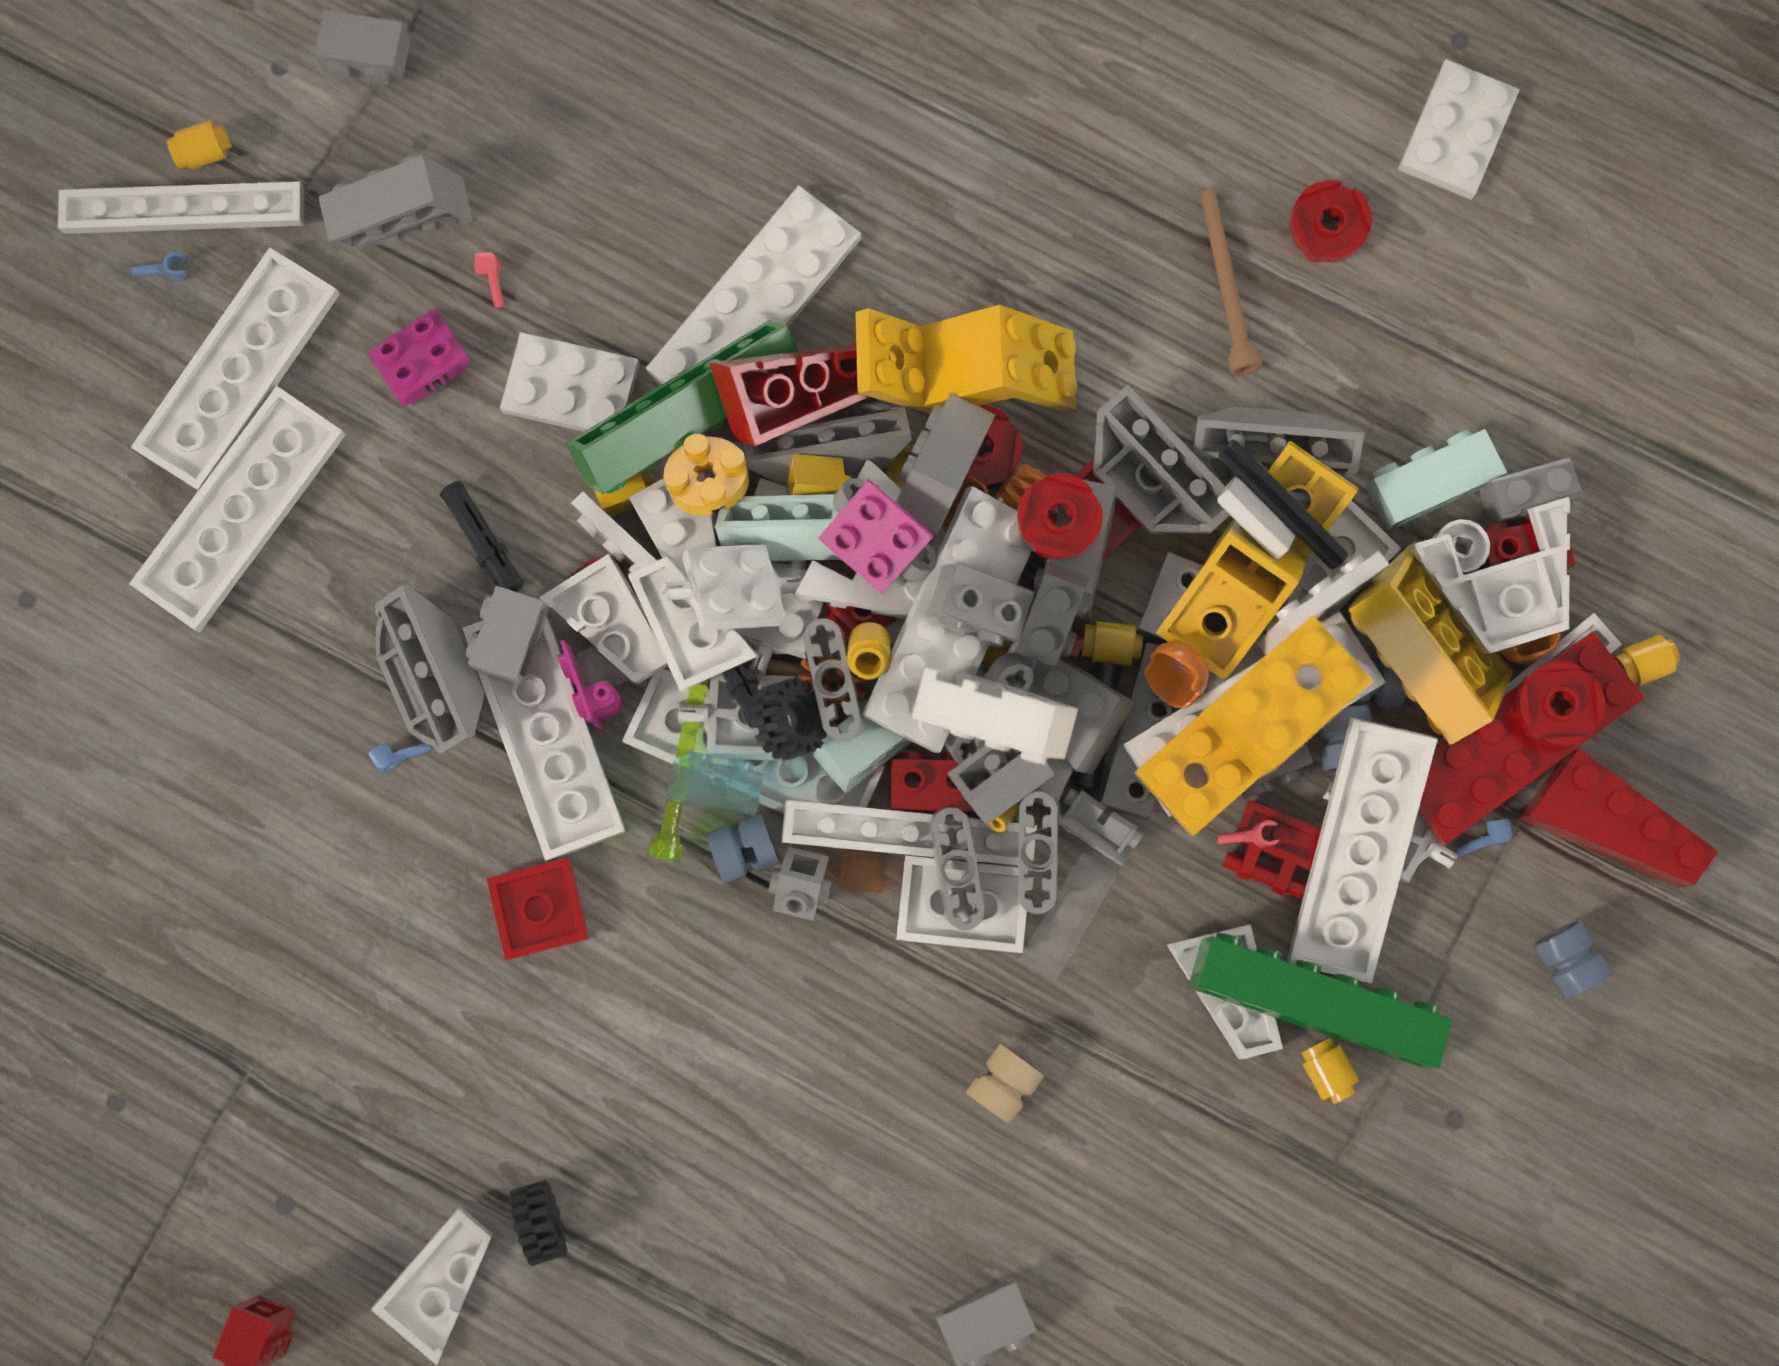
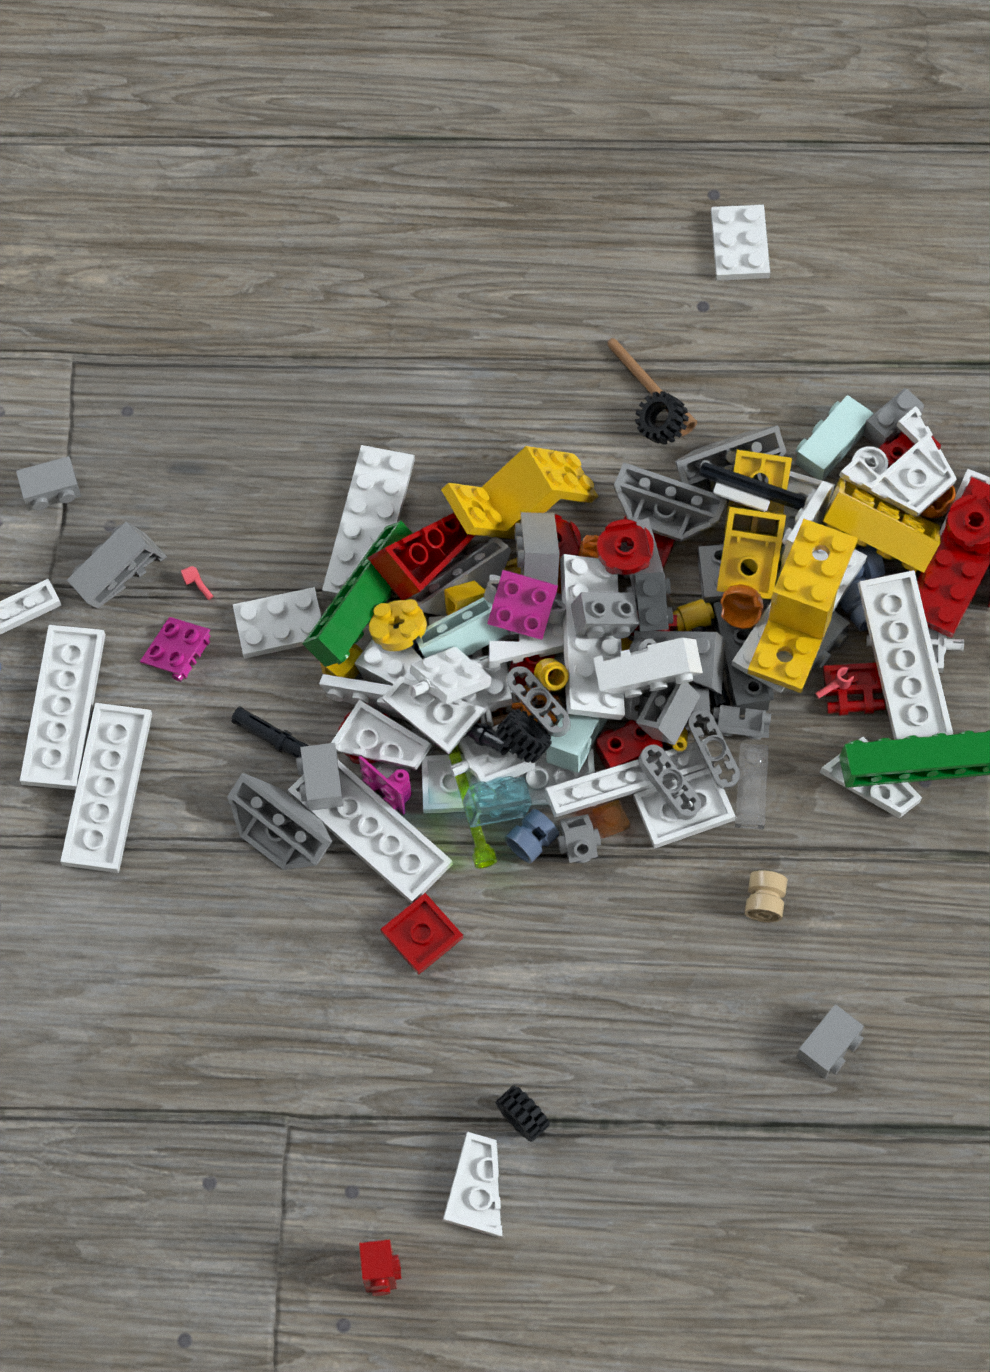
camera: 25 degrees left, 15 degrees down
medium blue hand [369,743,431,772] -> none
red plate [1289,180,1372,263] -> none
yellow brick [1301,1037,1360,1104] -> none
medium blue hand [1455,819,1512,857] -> none
none -> black tyre [635,391,689,445]

